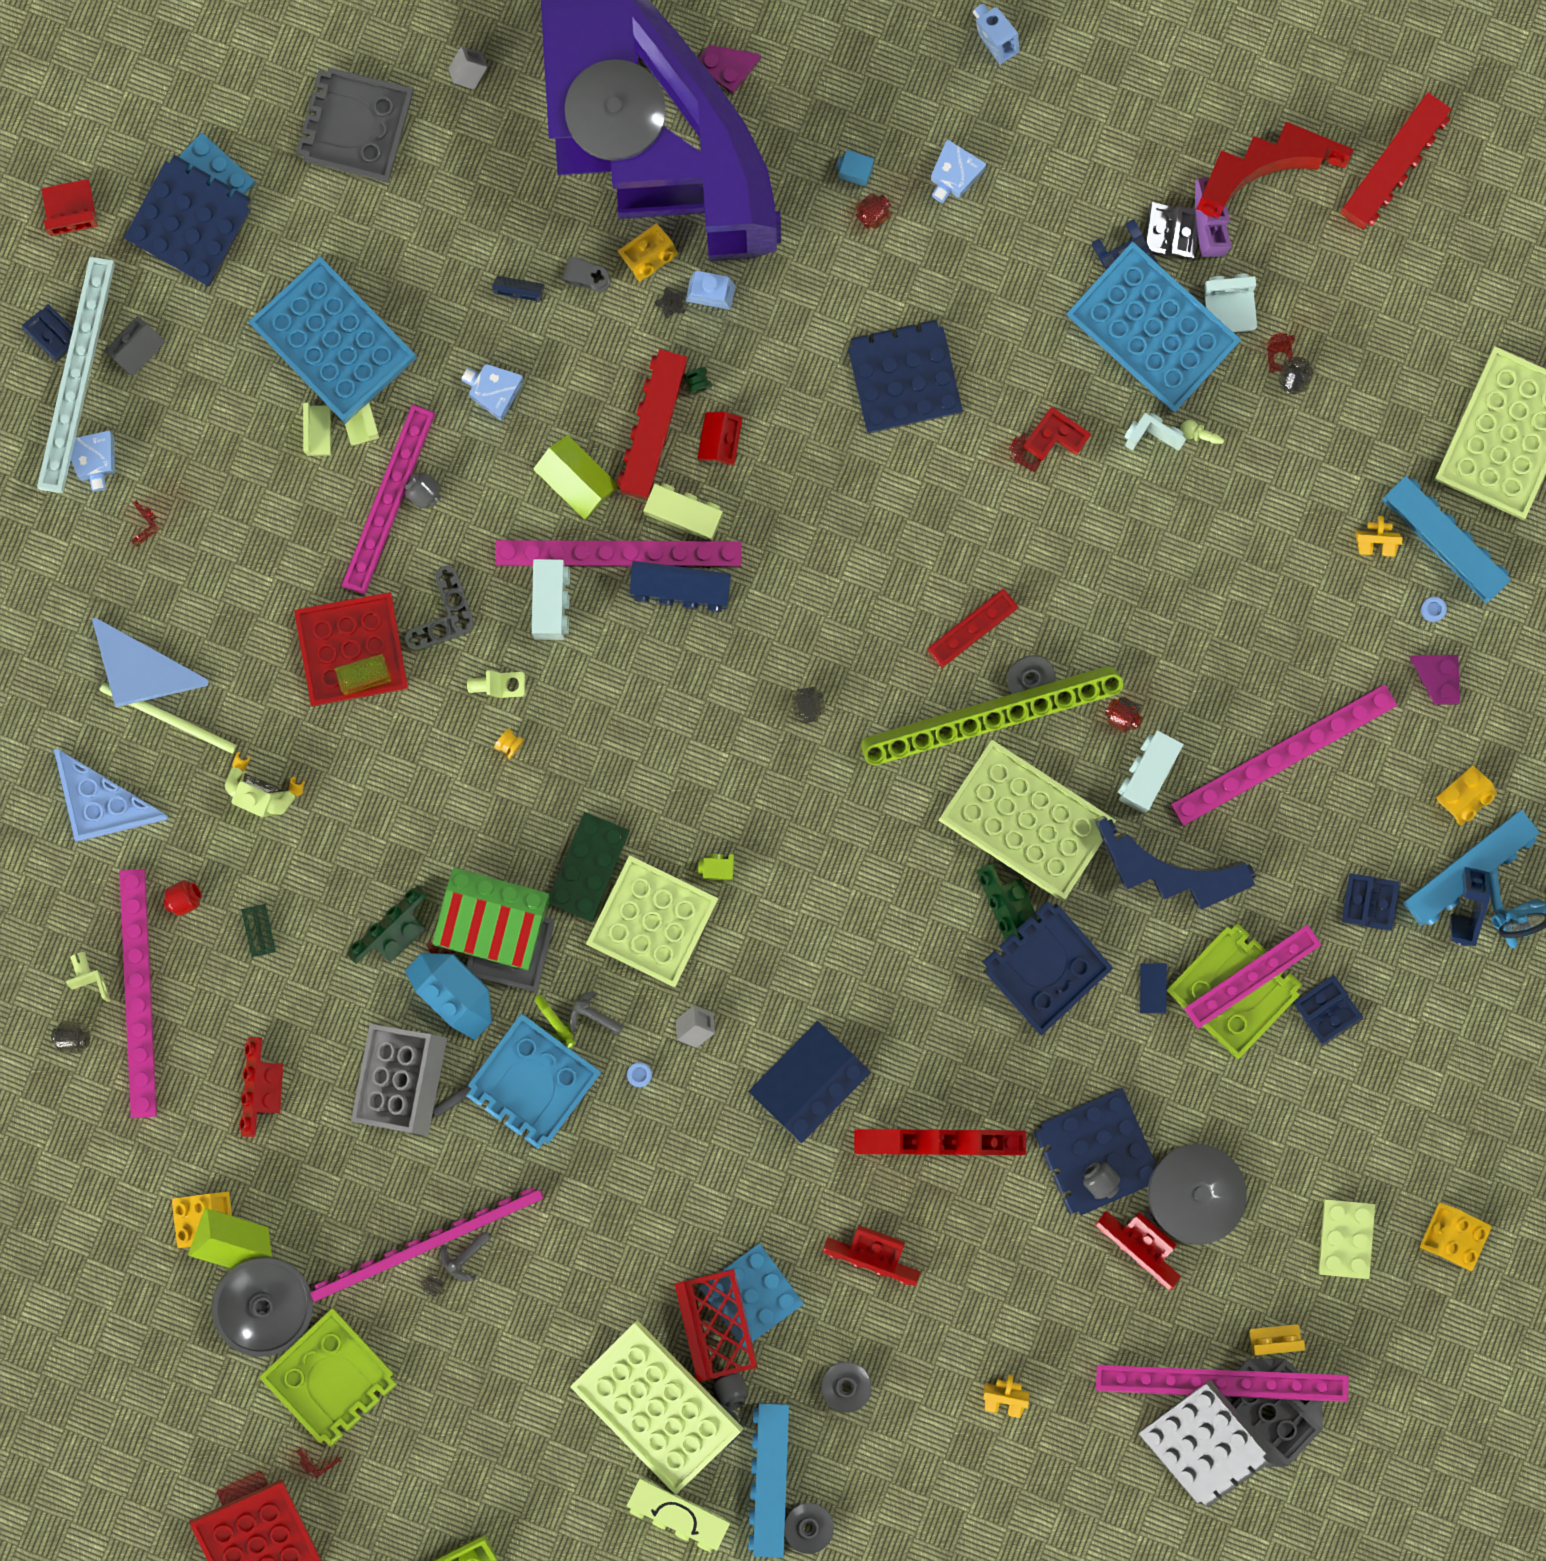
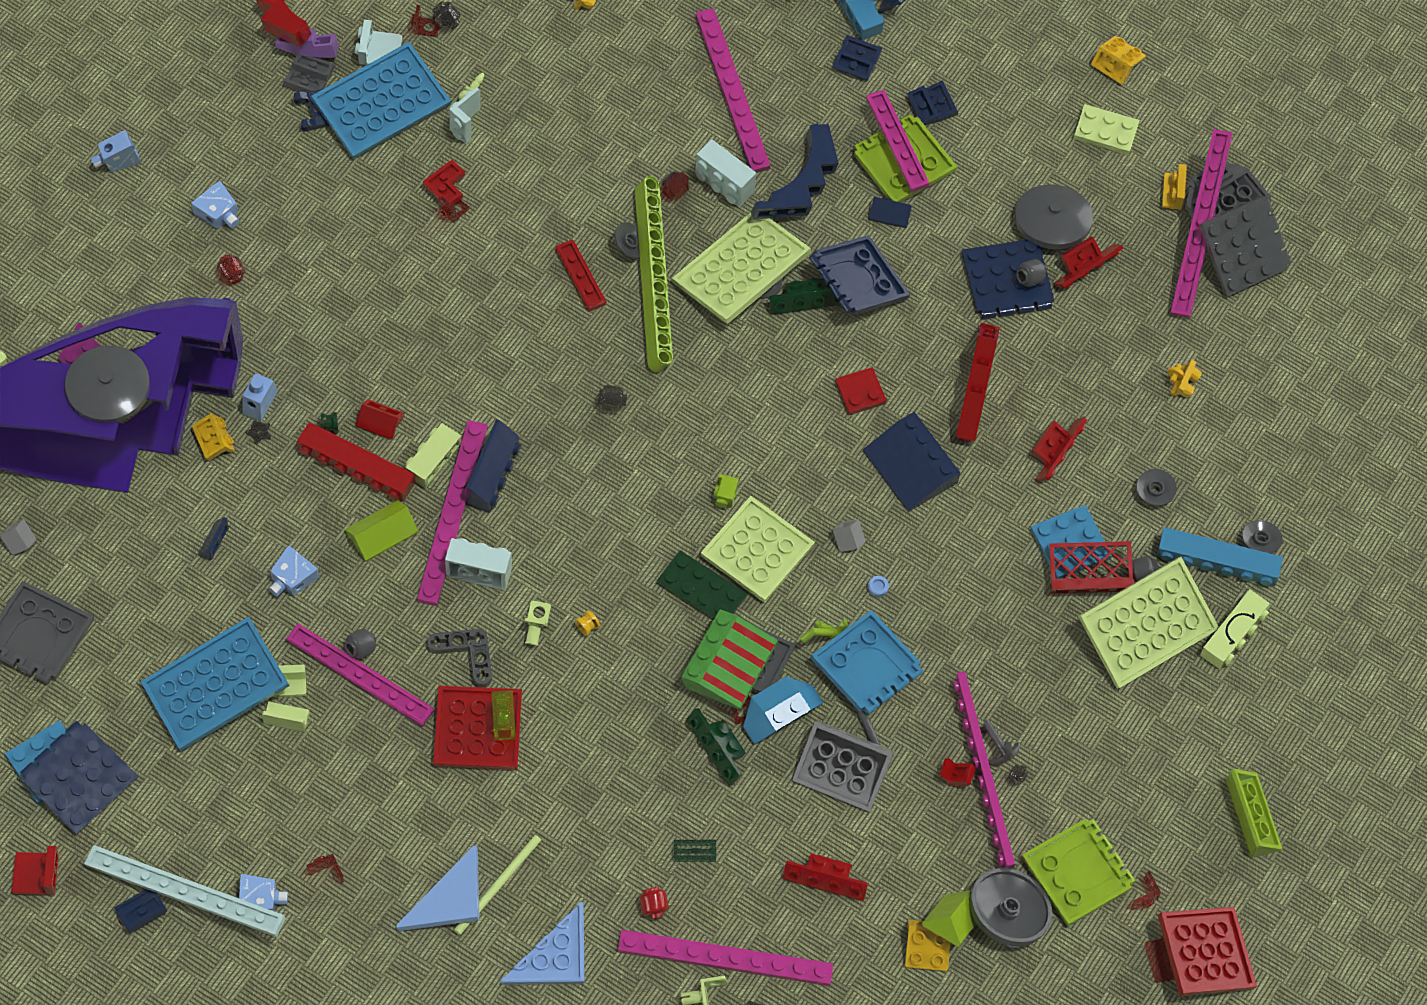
camera: 85 degrees left, 20 degrees down
dark grey panel [104,316,165,376] -> none
yellowish green torso [225,752,305,817] -> none
dark grey piece [562,256,611,292] -> none
dark grey piece [569,991,623,1036] -> none
dark azure brick [836,150,874,187] -> none
dark blue hinge [848,320,963,434] -> none
none -> red plate [835,367,887,415]
none -> red bracket [939,758,976,786]

